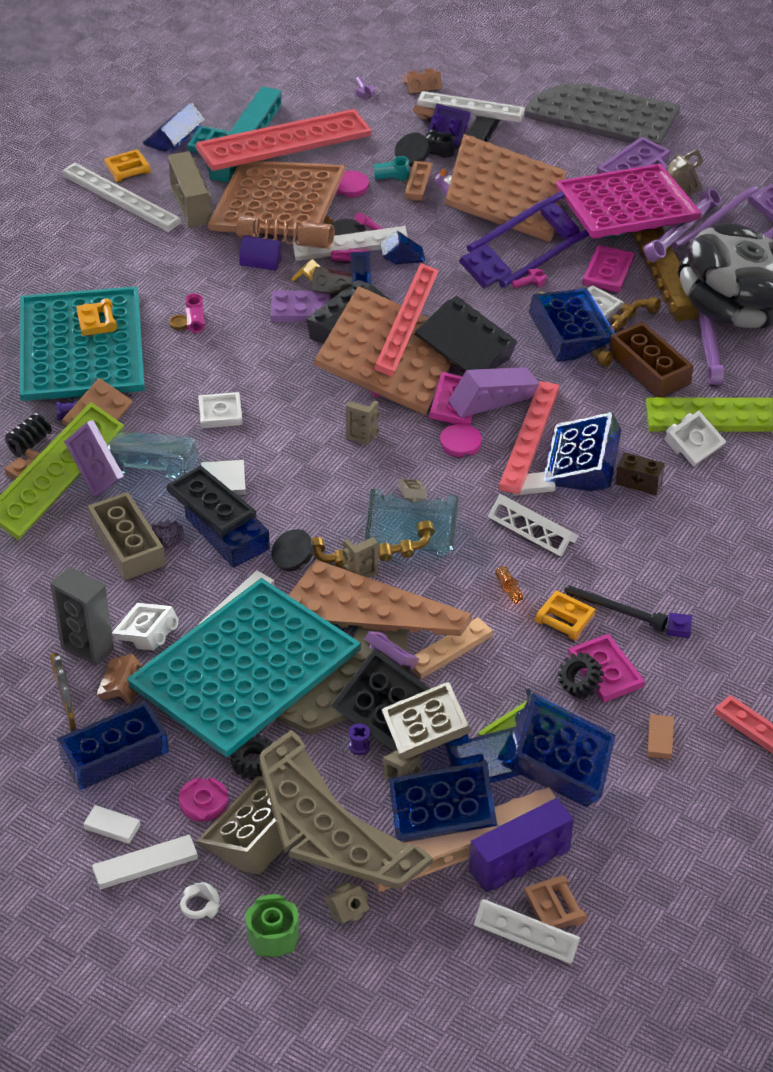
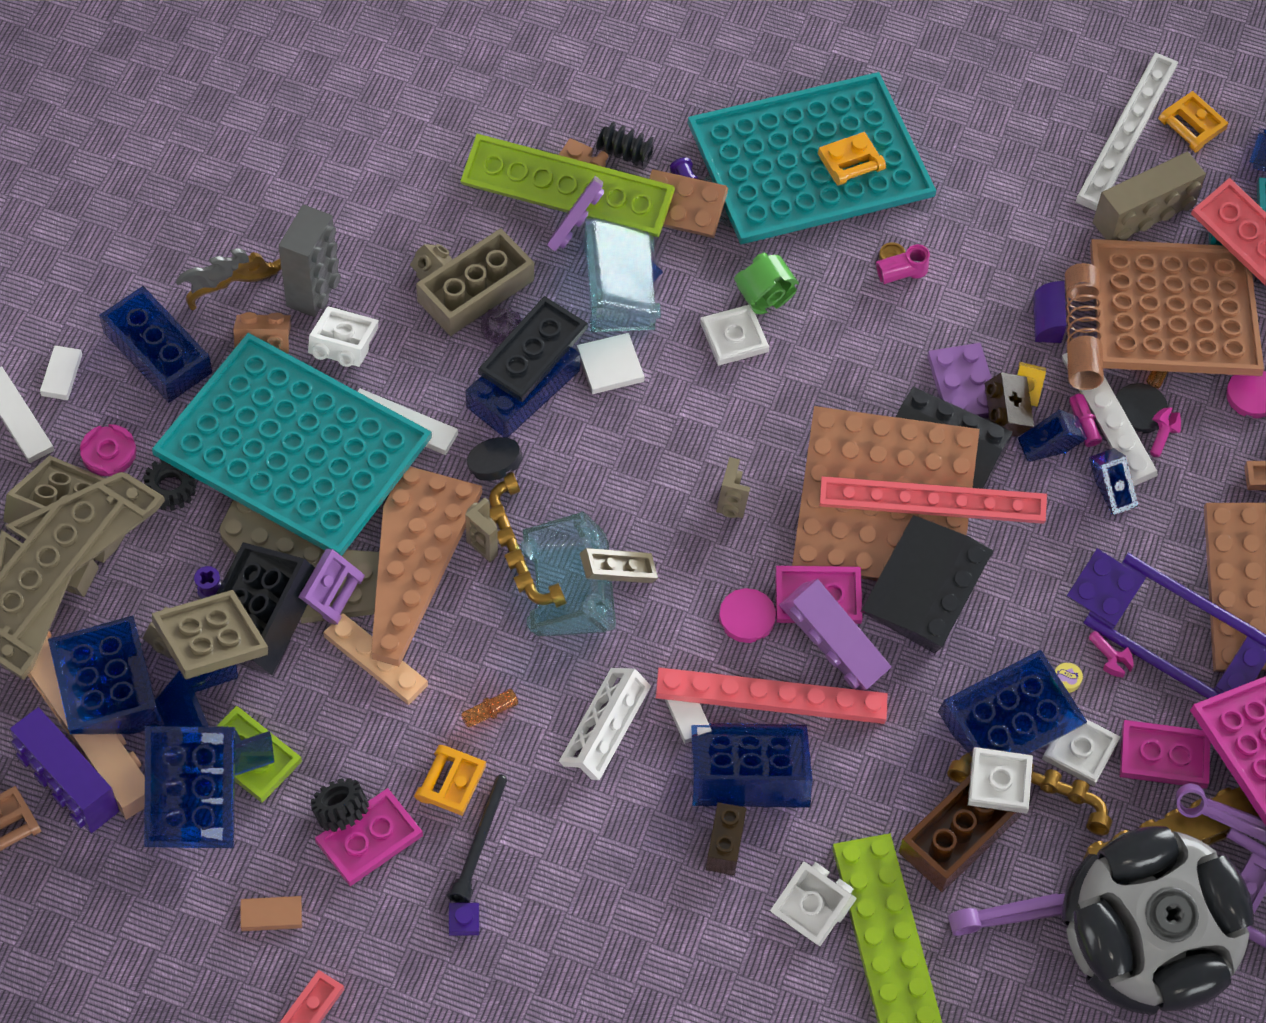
camera: 75 degrees right, 15 degrees up
none -> dark tan brick [410,244,453,280]
none -> bright green brick [734,253,799,314]
none -> white tile [968,747,1033,814]

